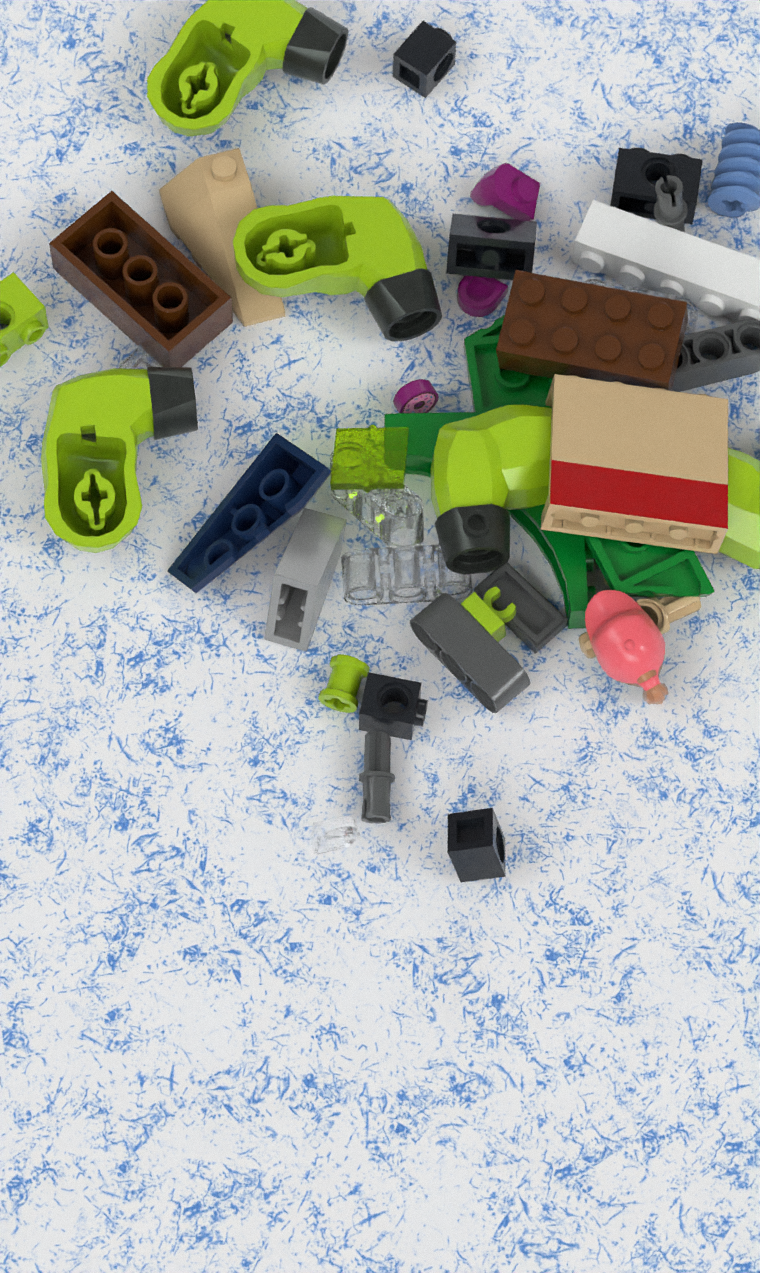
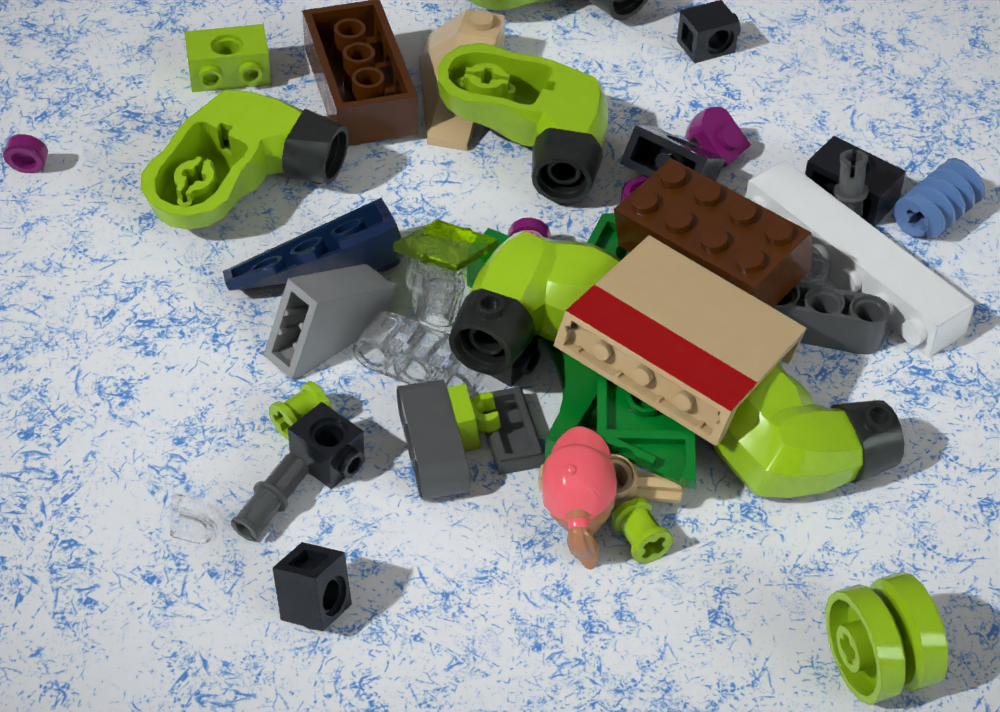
camera: 30 degrees right, 20 degrees down
none -> lime bush [611,497,673,564]

